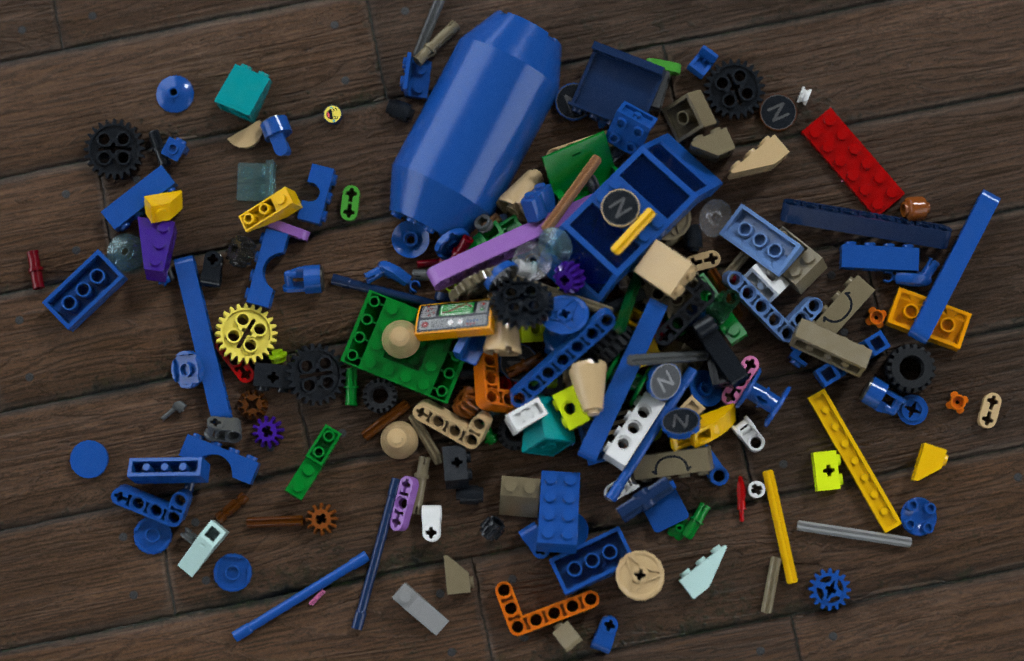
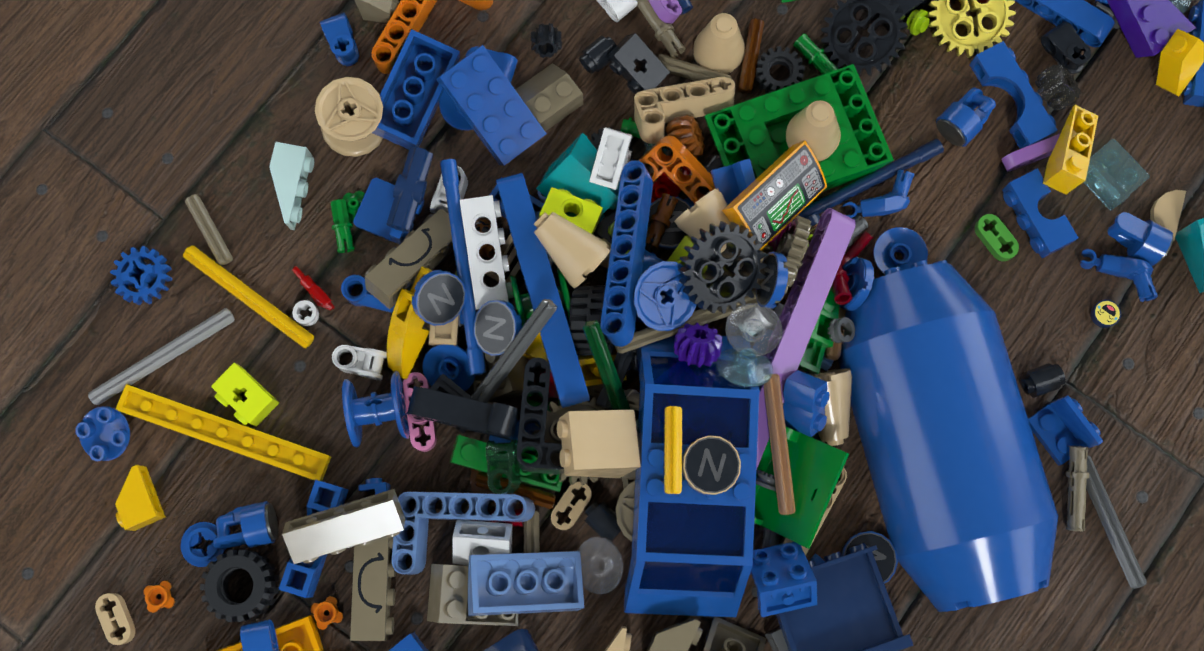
camera: 135 degrees right, 5 degrees down
none -> blue arm [1080,249,1158,302]

